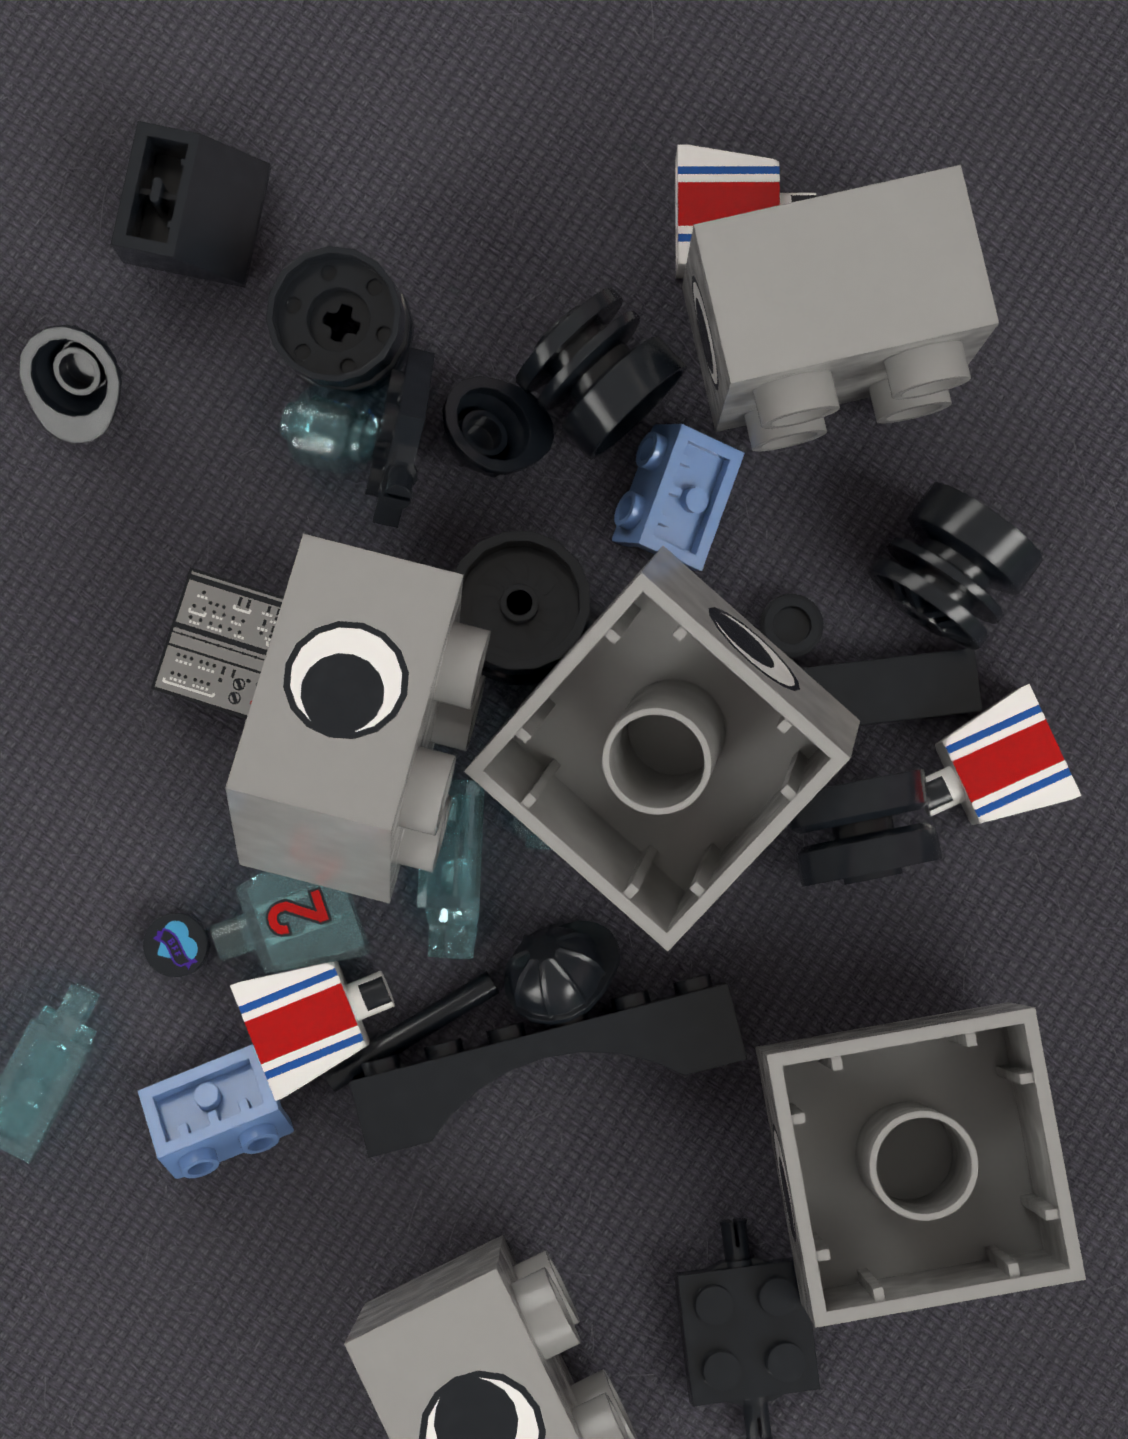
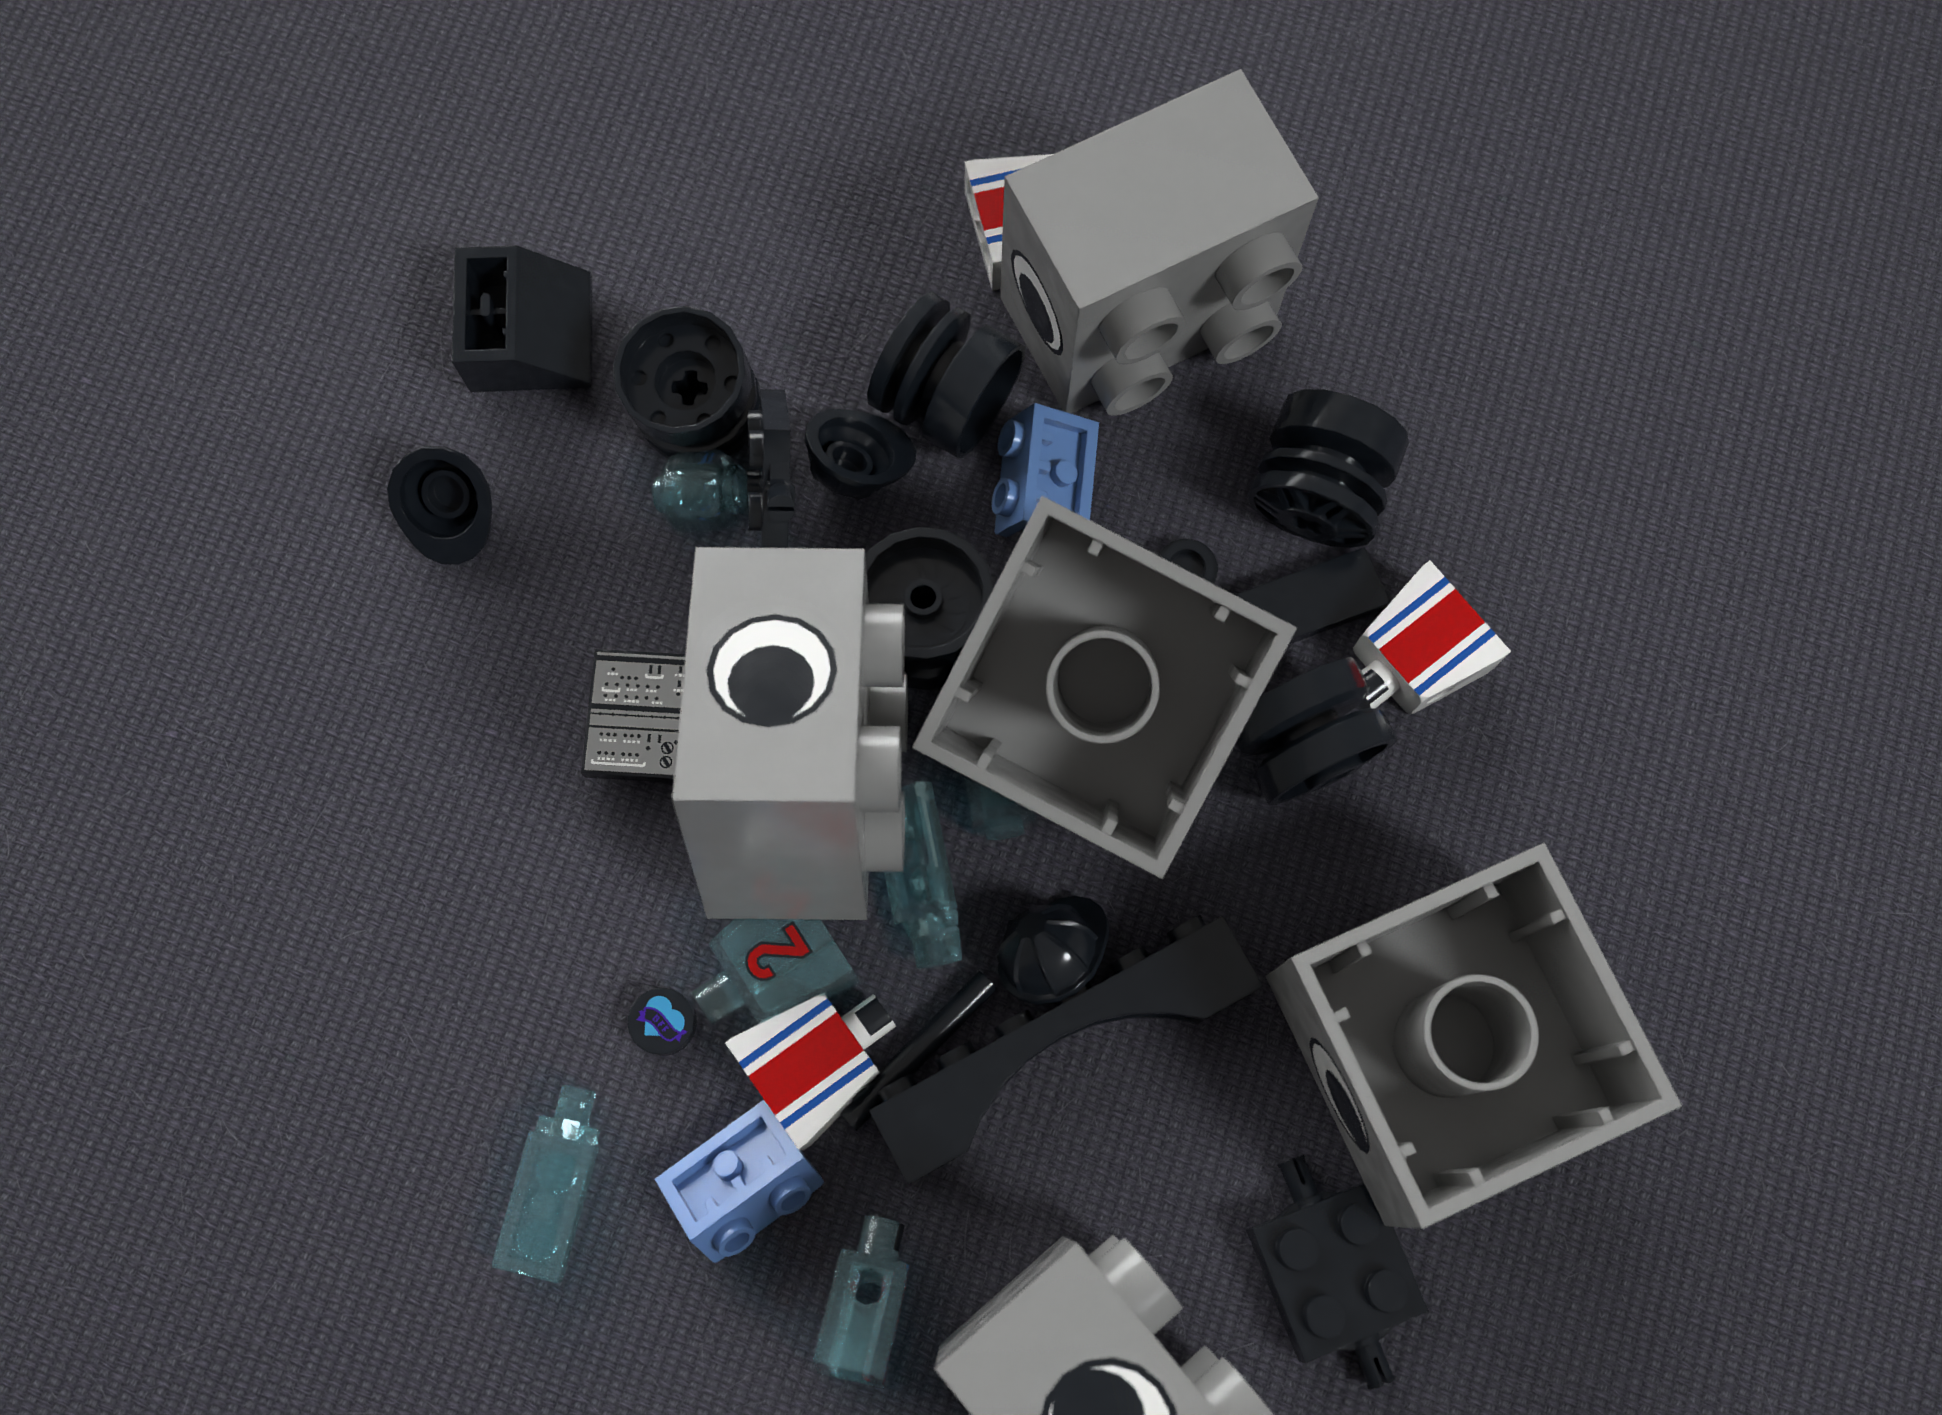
camera: 15 degrees left, 10 degrees down
none -> clear light blue torso [813,1216,910,1389]

